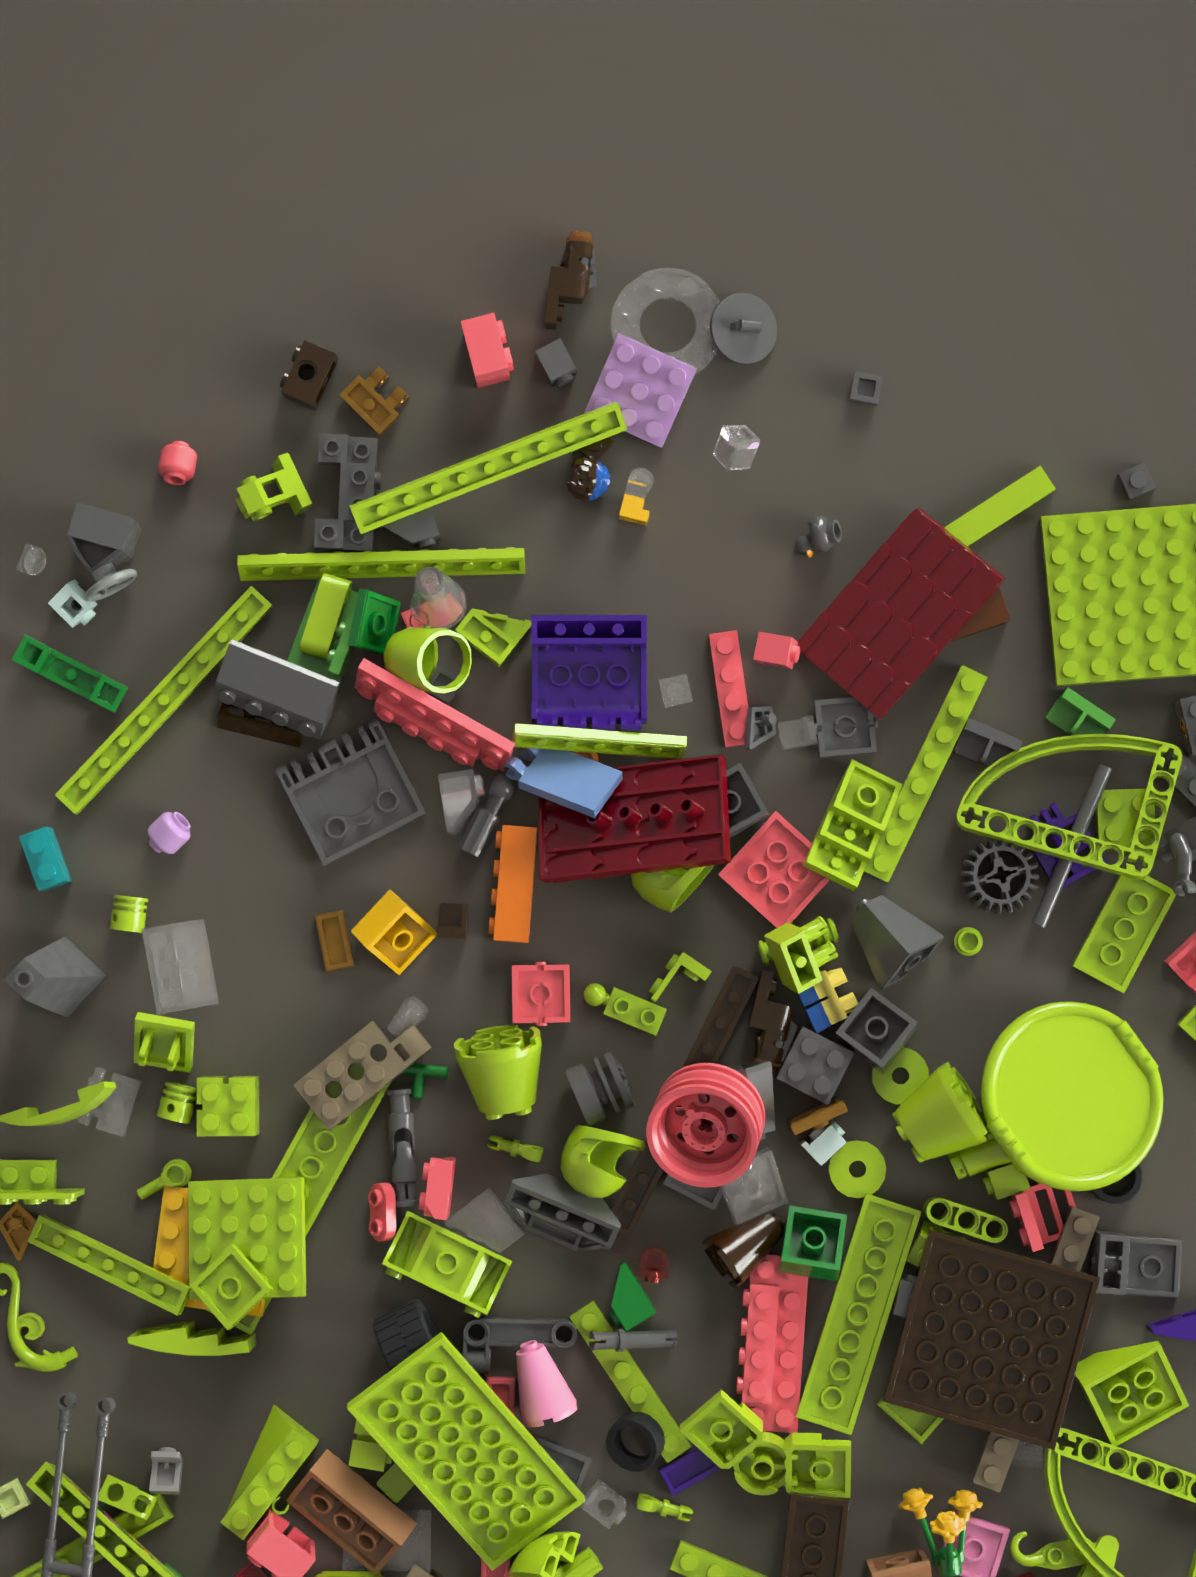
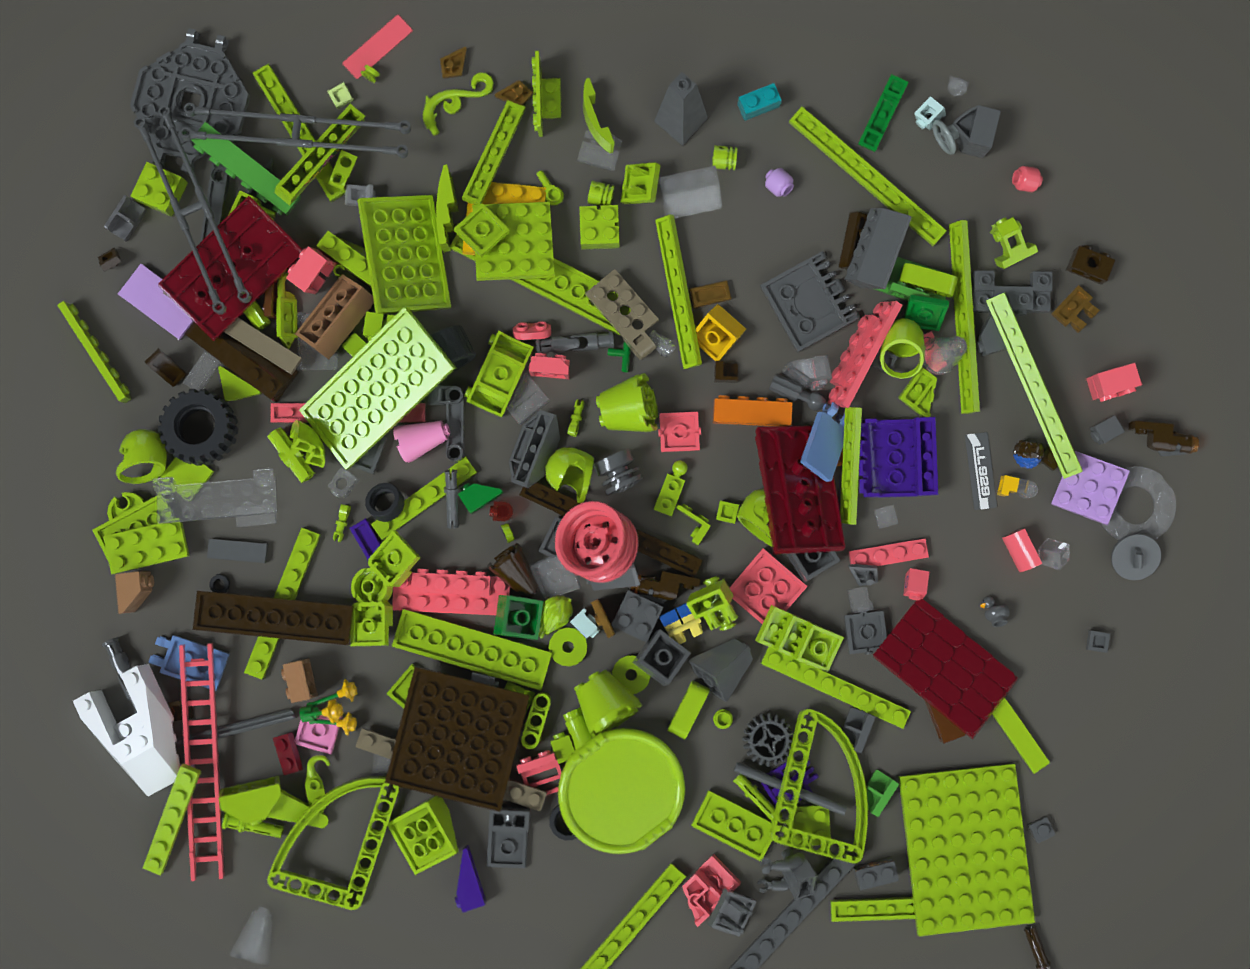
camera: 85 degrees right, 0 degrees up
none -> lime plate [357,195,451,314]
none -> lime tile [500,523,515,543]
none -> lime hair [539,595,573,639]
none -> lime tile [655,214,702,369]
none -> lime beam [667,680,710,740]
none -> lime plate [716,501,739,524]
none -> lime pin [733,774,783,821]
none -> dark grey sticker [965,432,997,510]
none -> coral brick [1002,528,1042,572]

